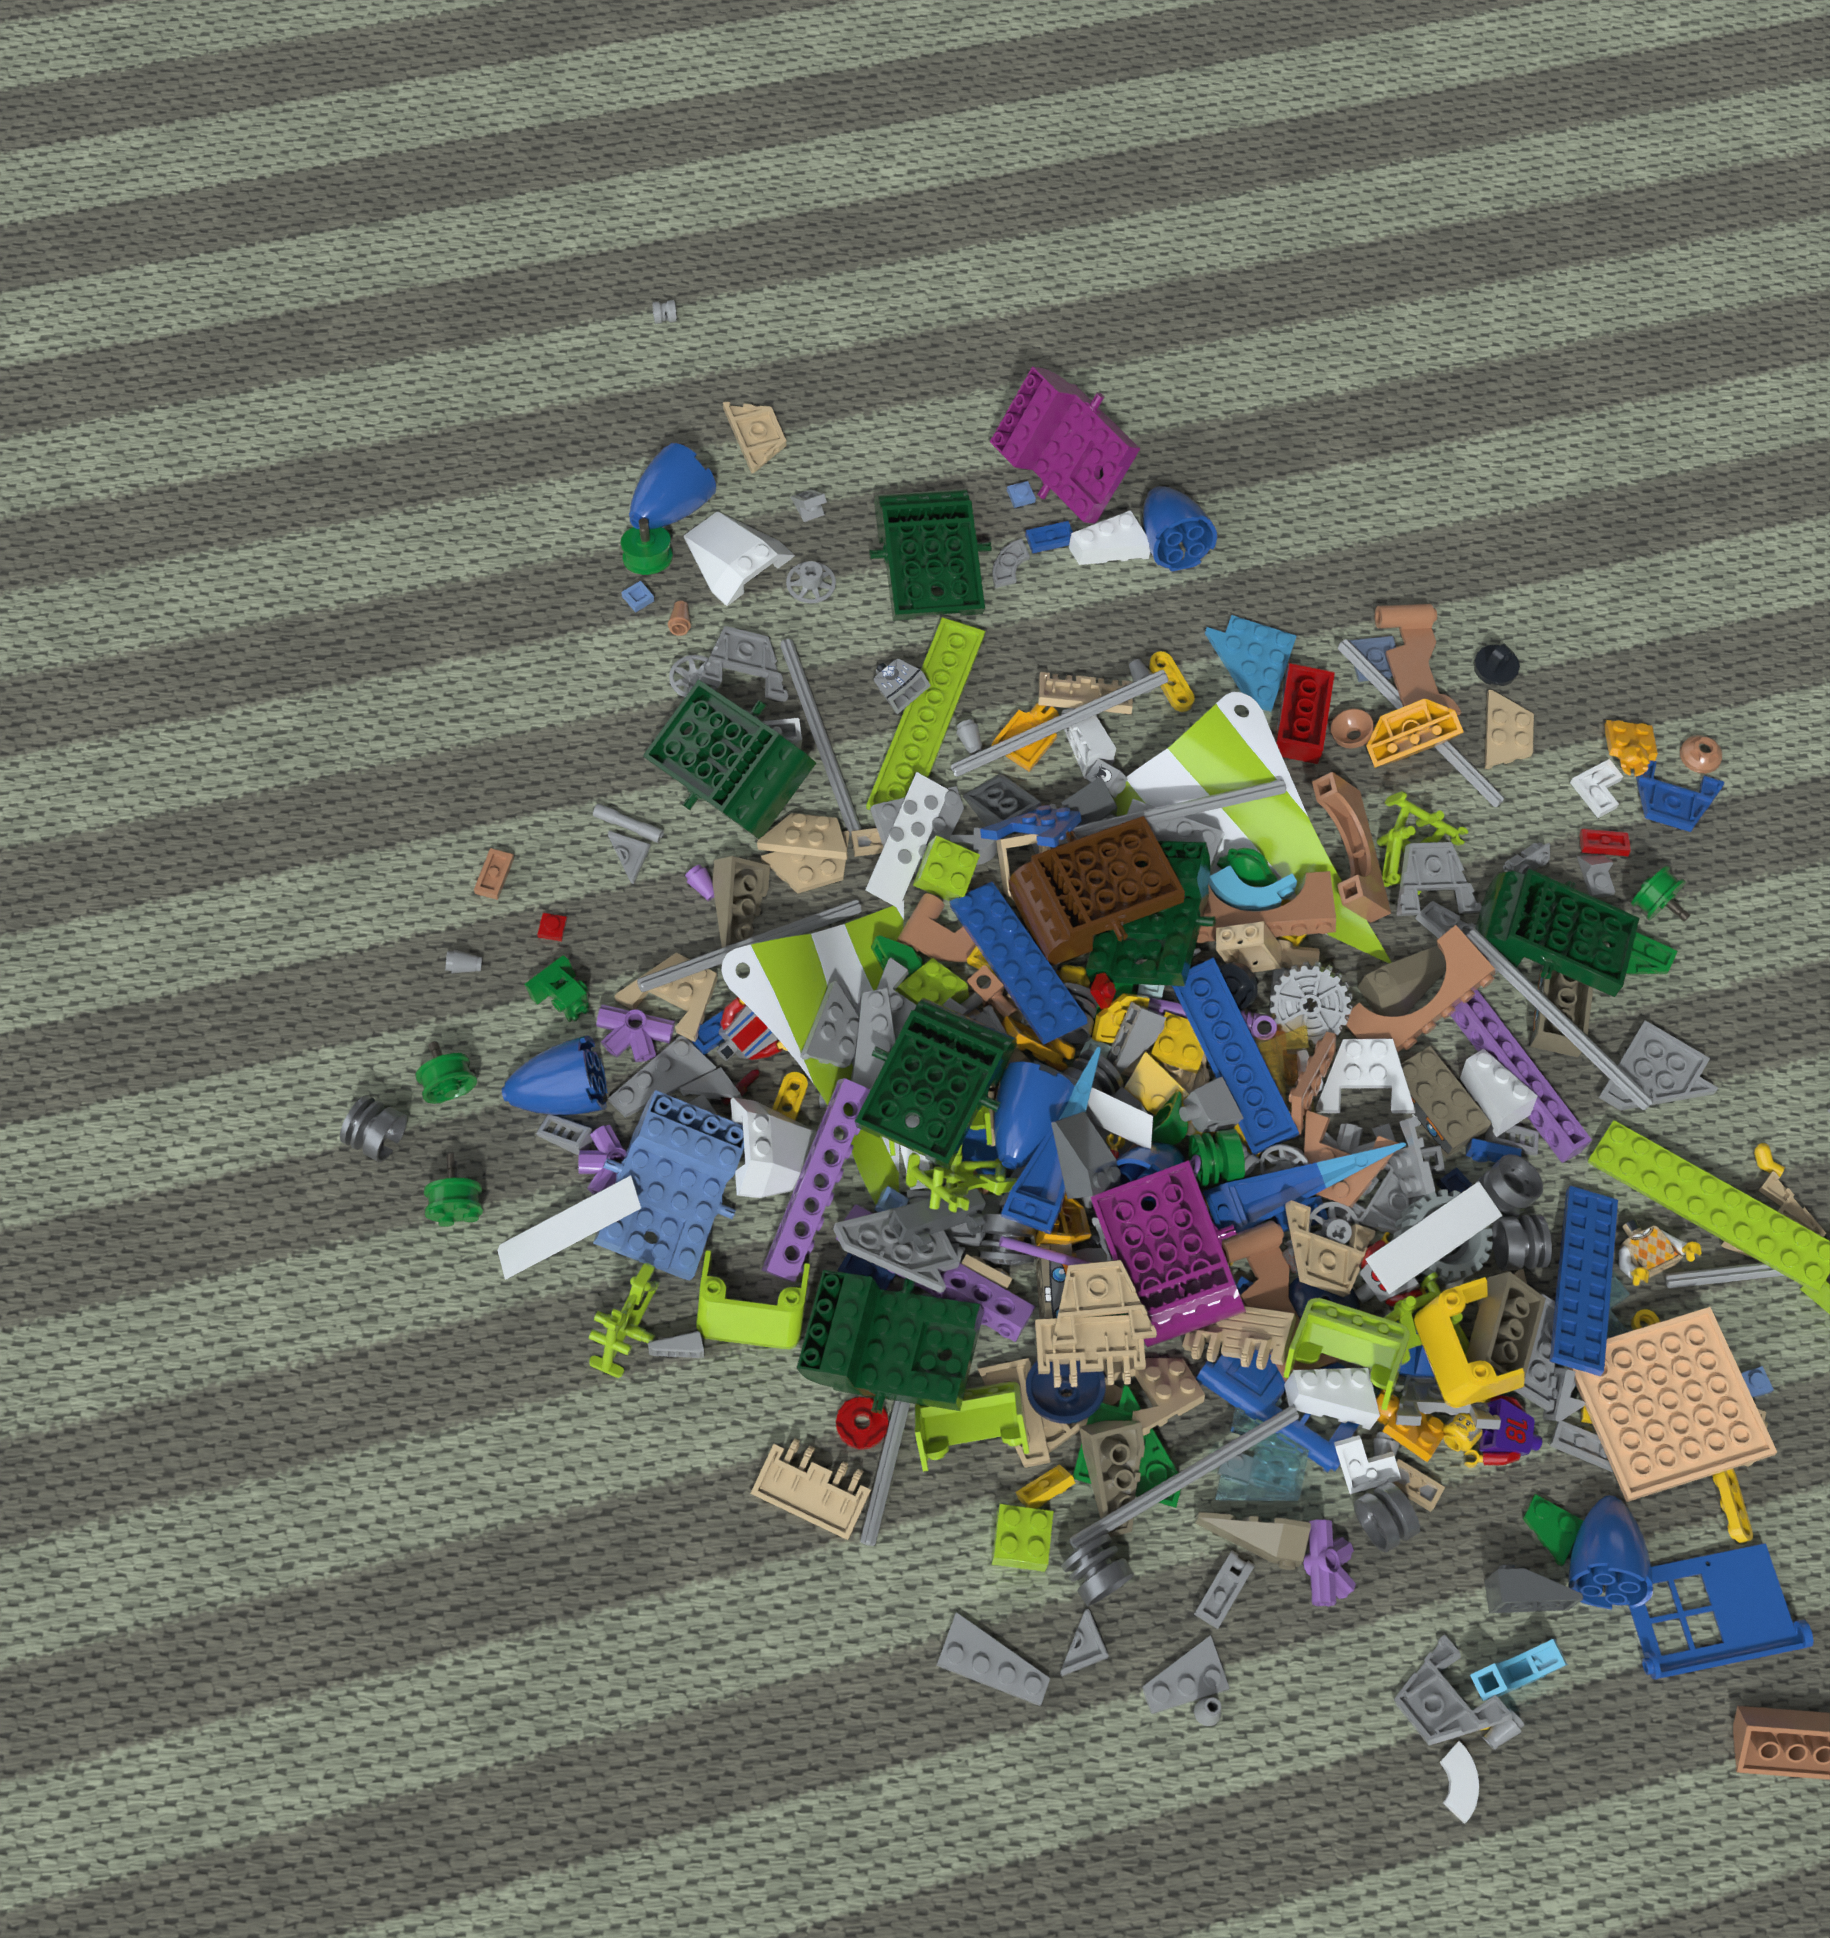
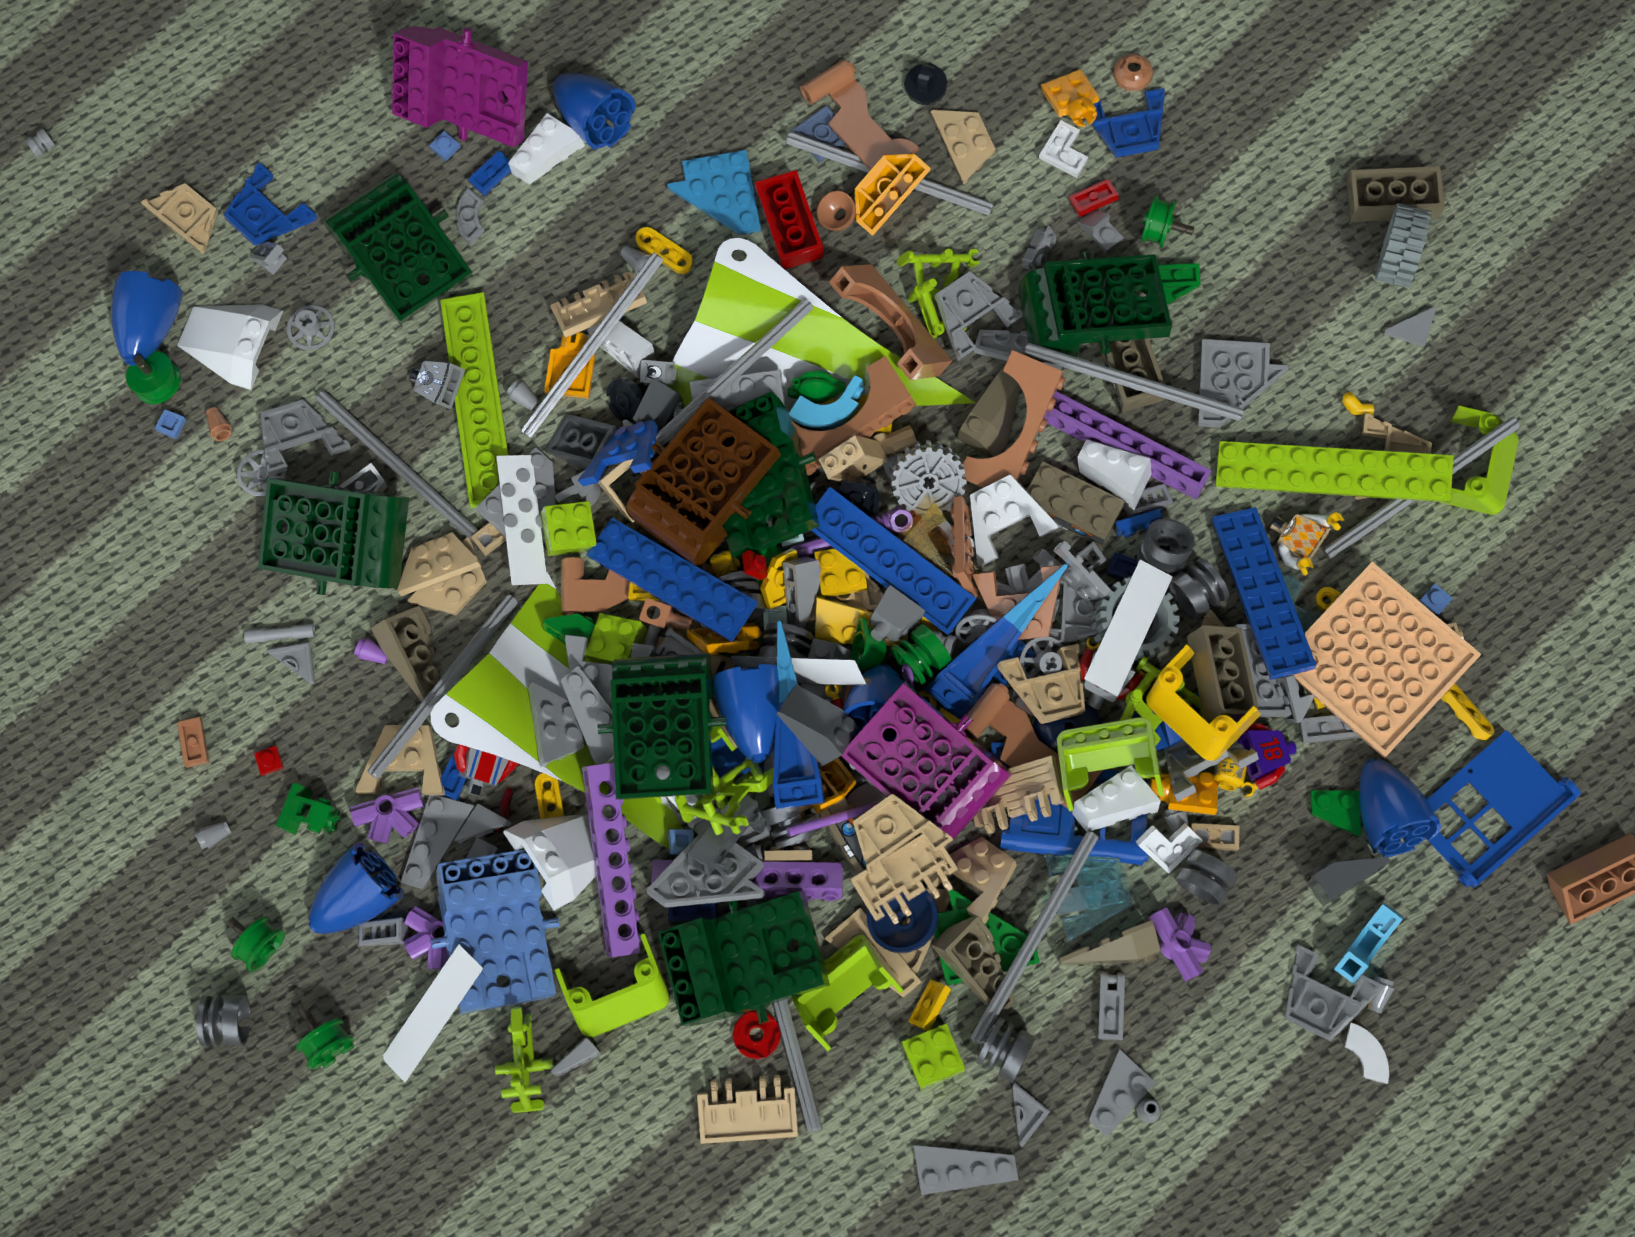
camera: 15 degrees left, 10 degrees up
none -> blue wing [224,162,317,246]
none -> black tile [606,377,647,422]

